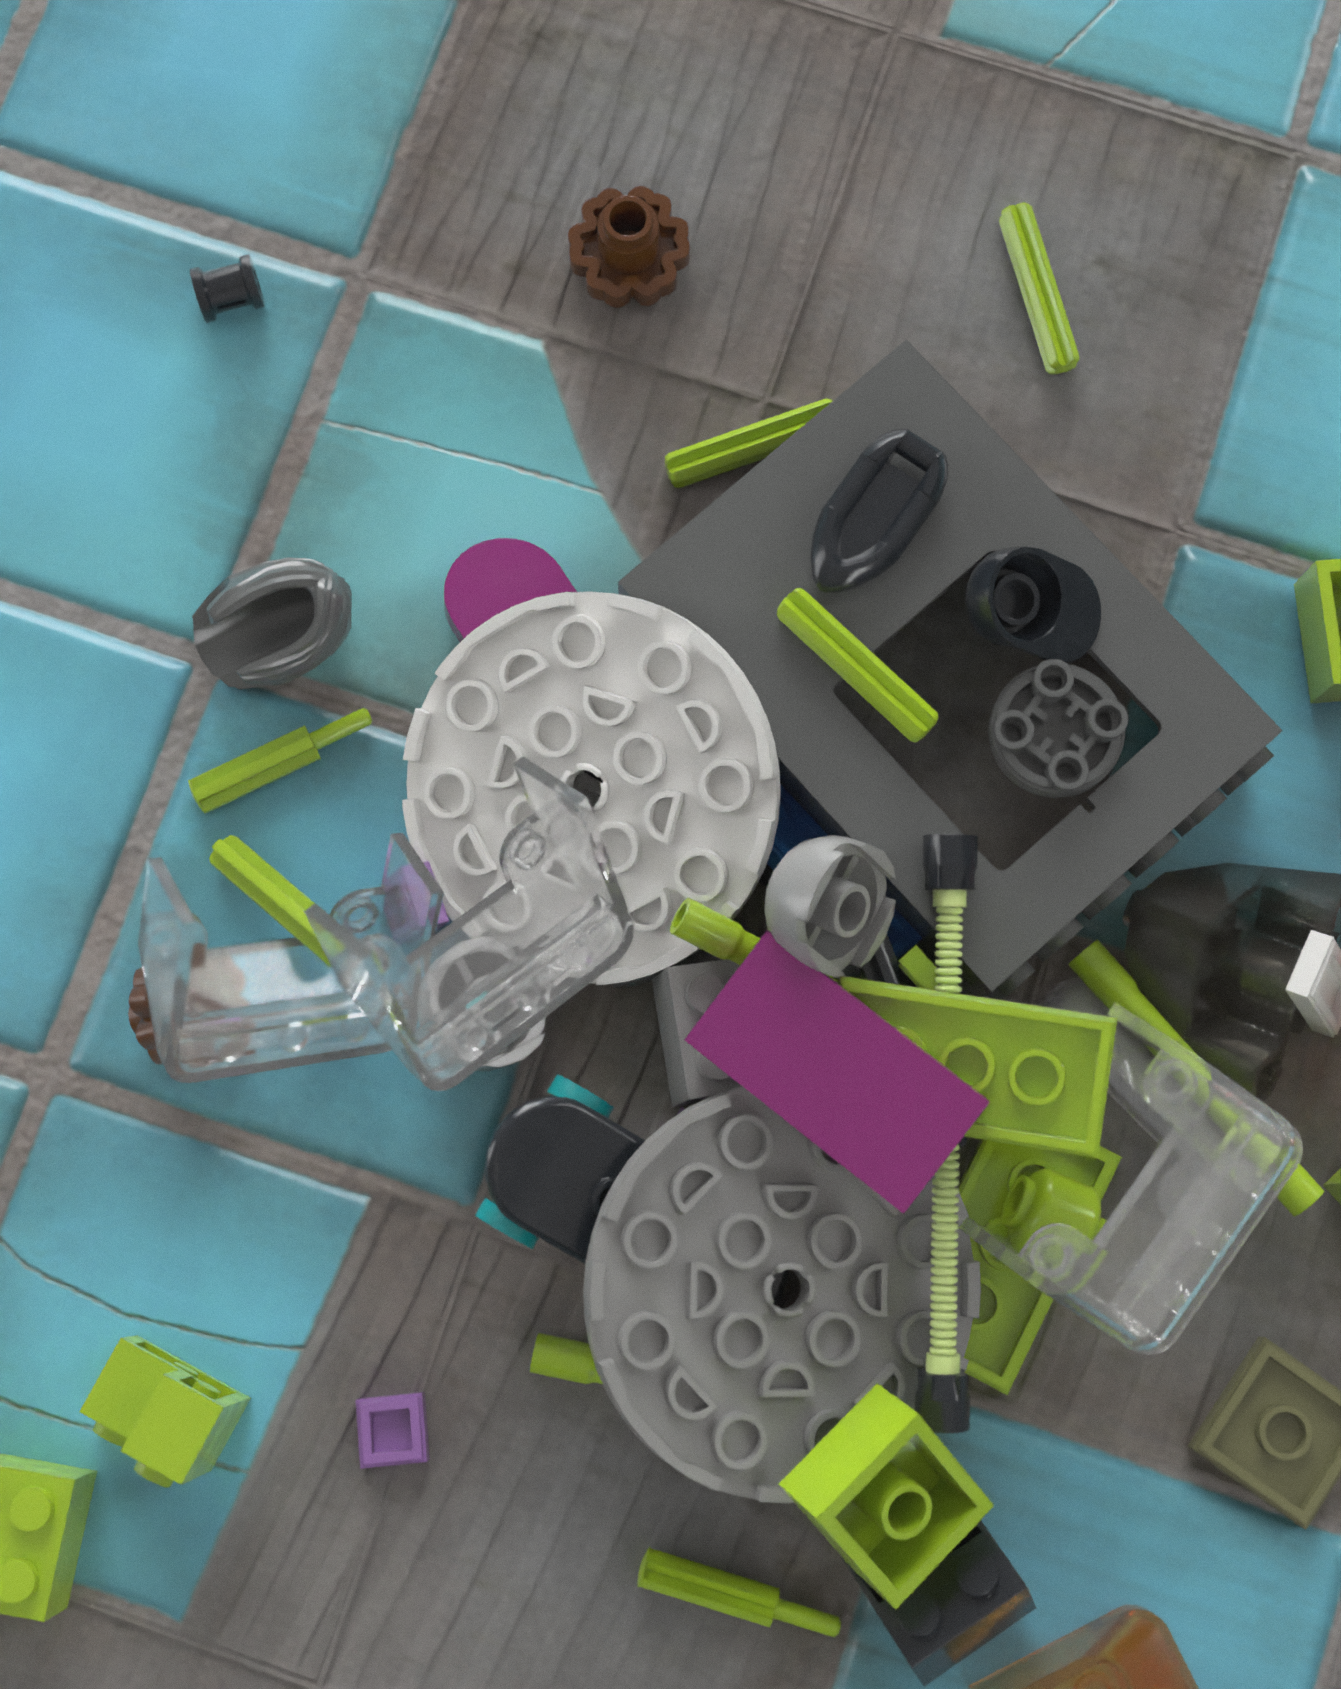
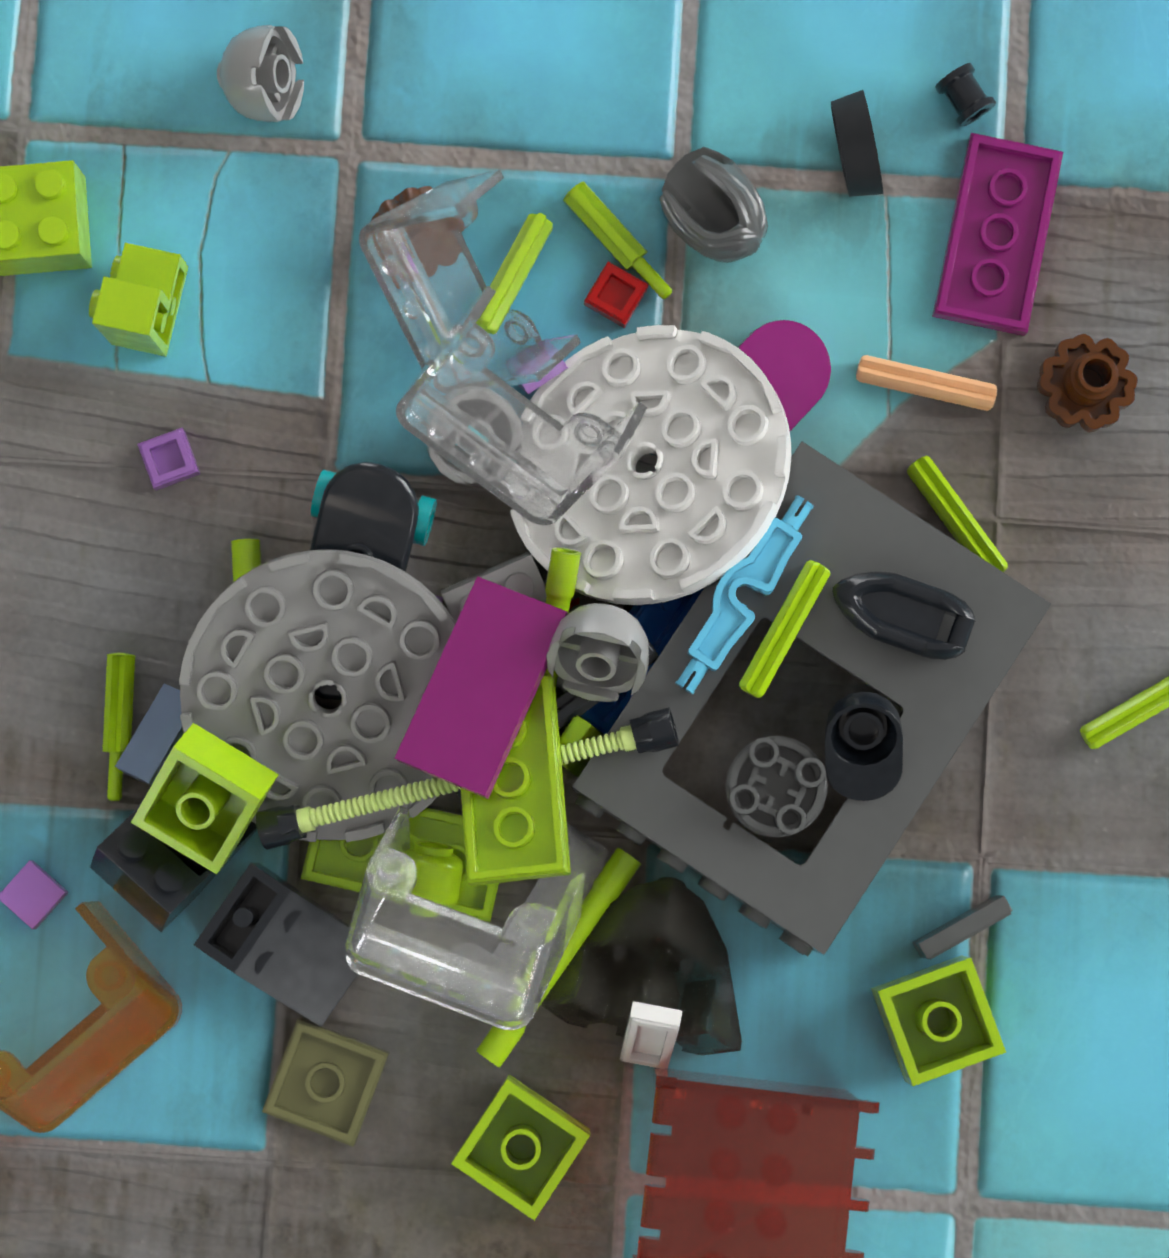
camera: 75 degrees right, 5 degrees up
none -> sand blue tile [115,683,184,786]
none -> black slope [194,862,378,1027]
none -> red tile [584,261,649,328]
none -> medium azure piece [675,495,814,694]
none -> black tyre [831,90,883,197]
none -> light nougat axle [856,355,997,411]
none -> dark grey tile [912,895,1013,960]
none -> magenta tile [932,133,1064,336]

